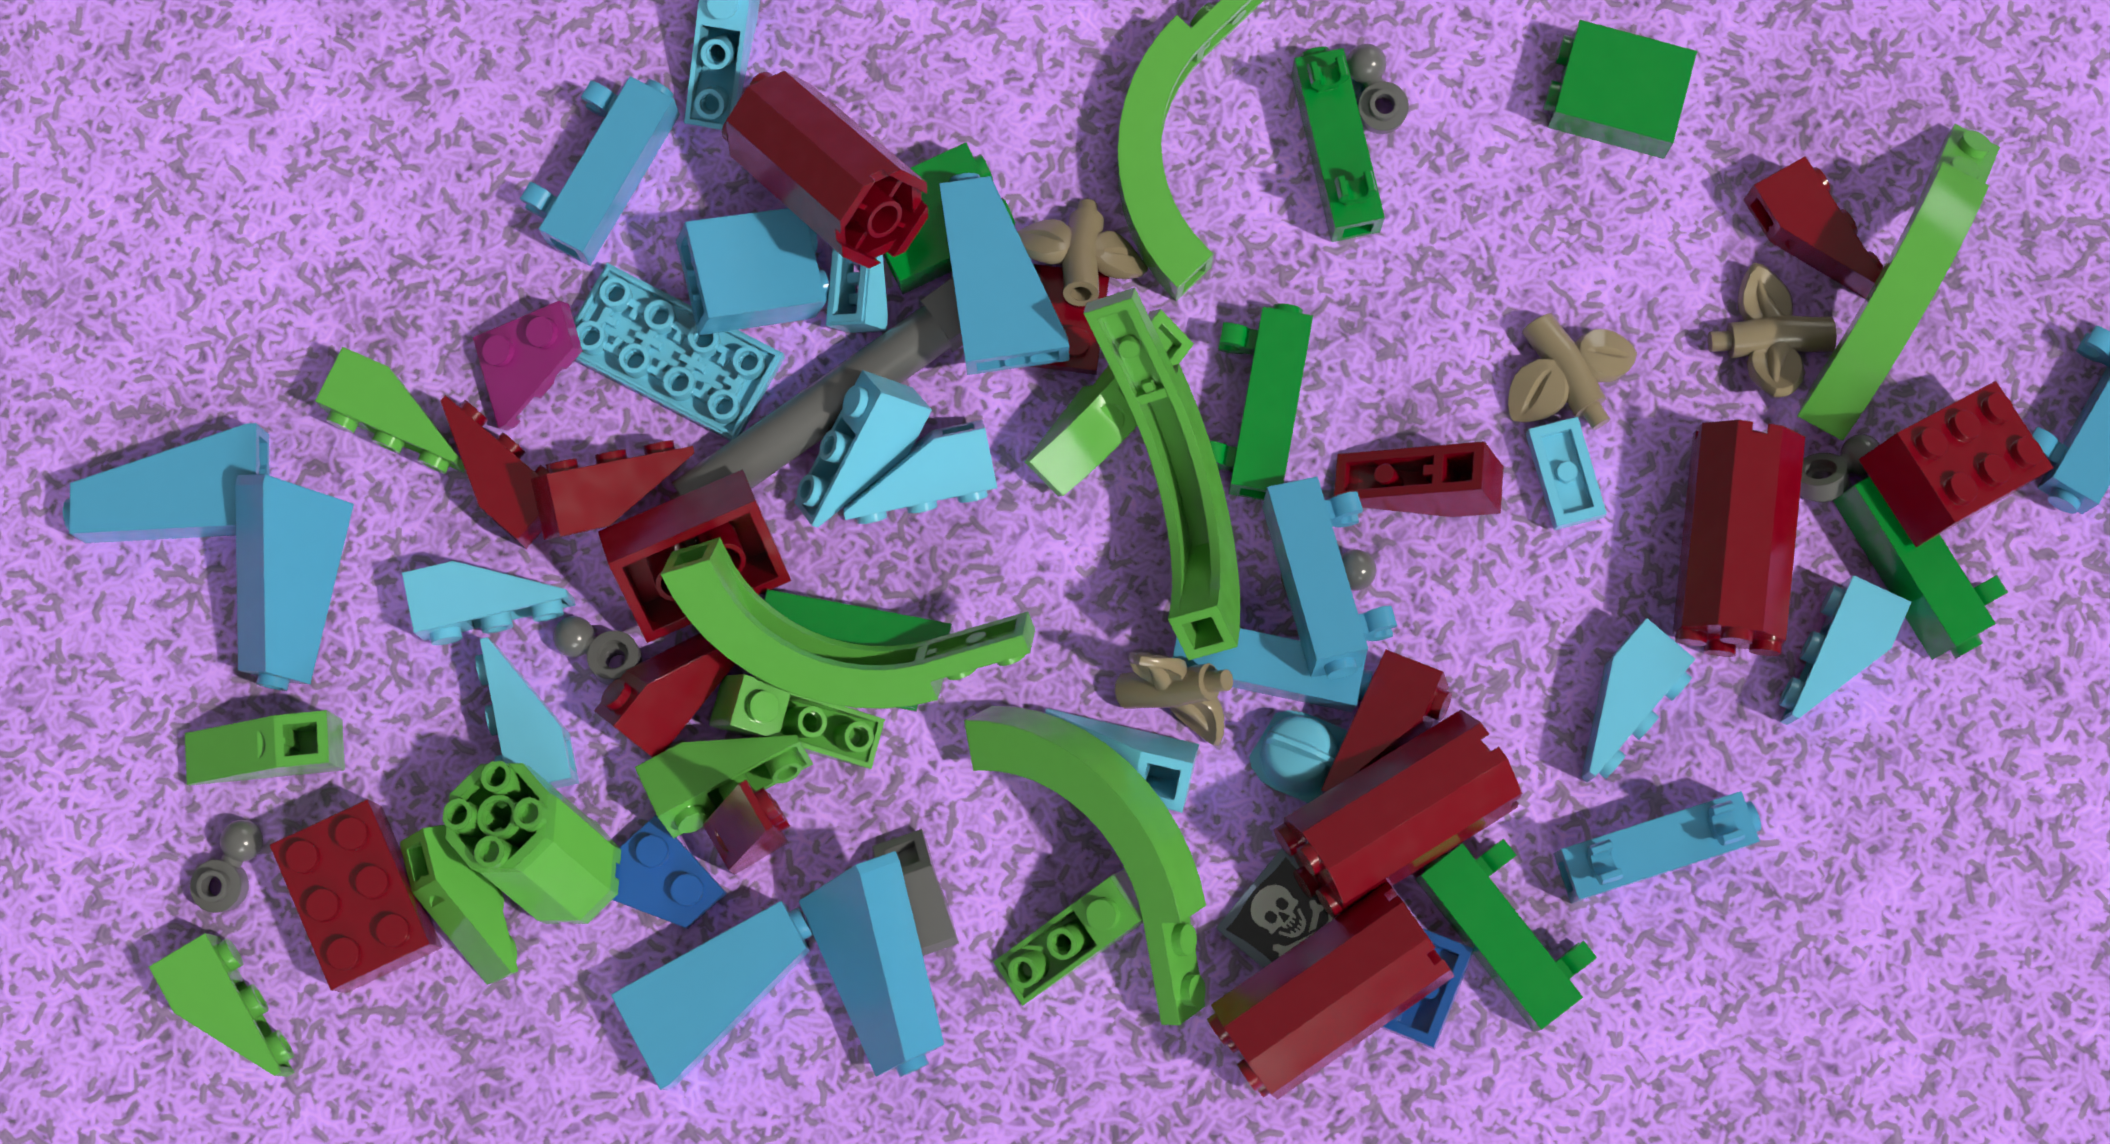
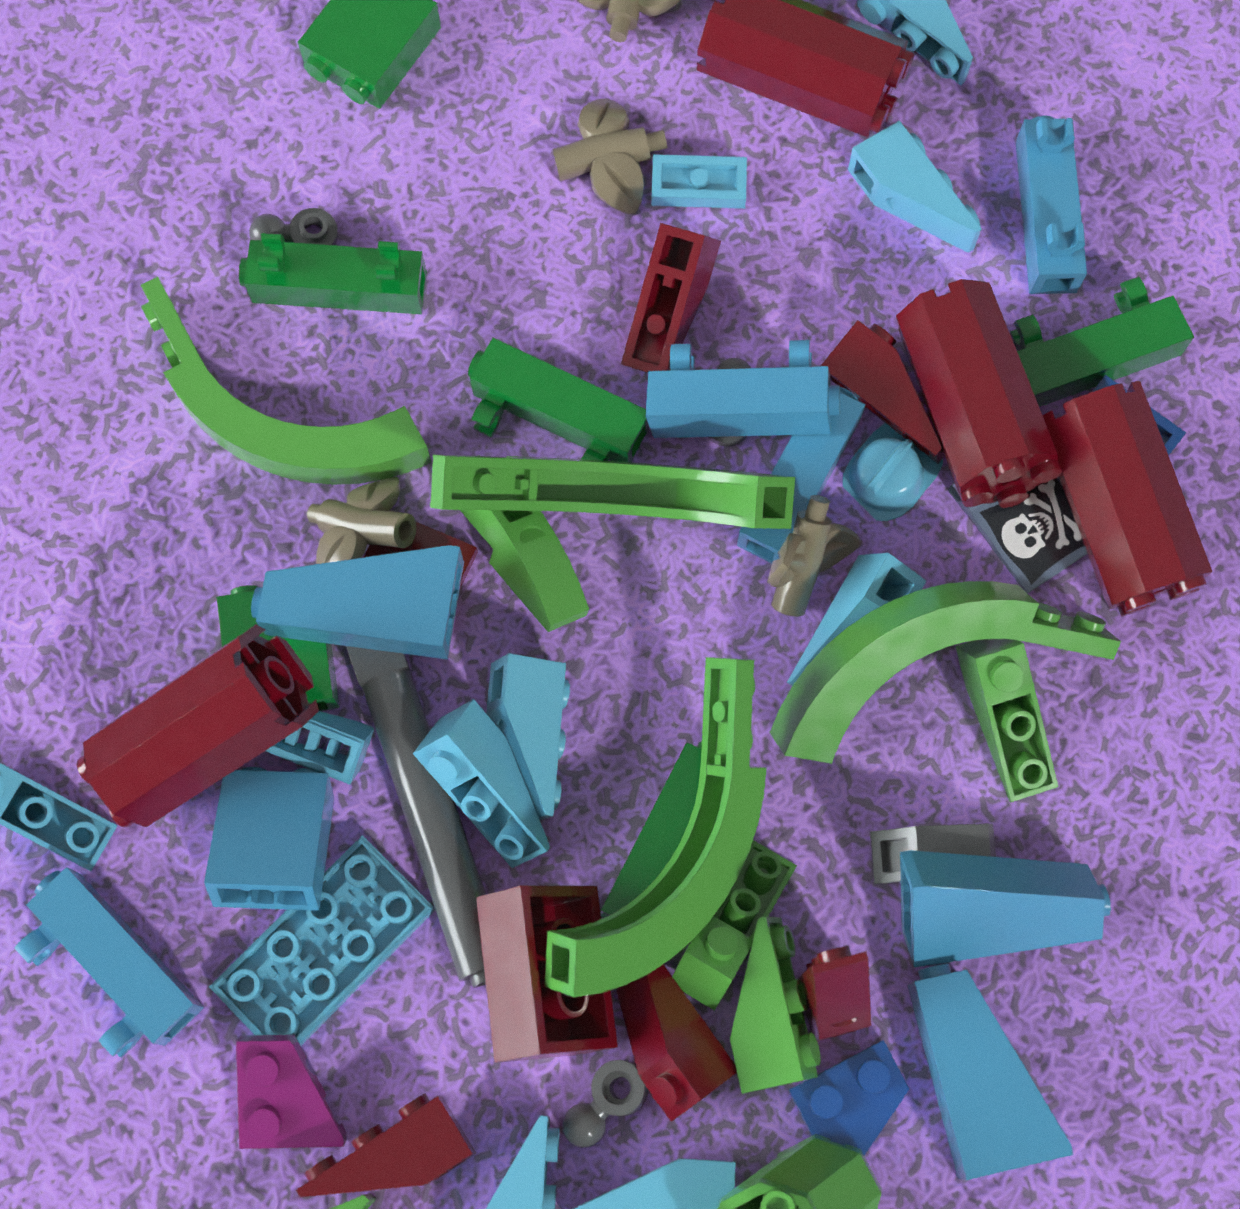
camera: 75 degrees left, 5 degrees down
dark red slope [531,440,694,540] -> none

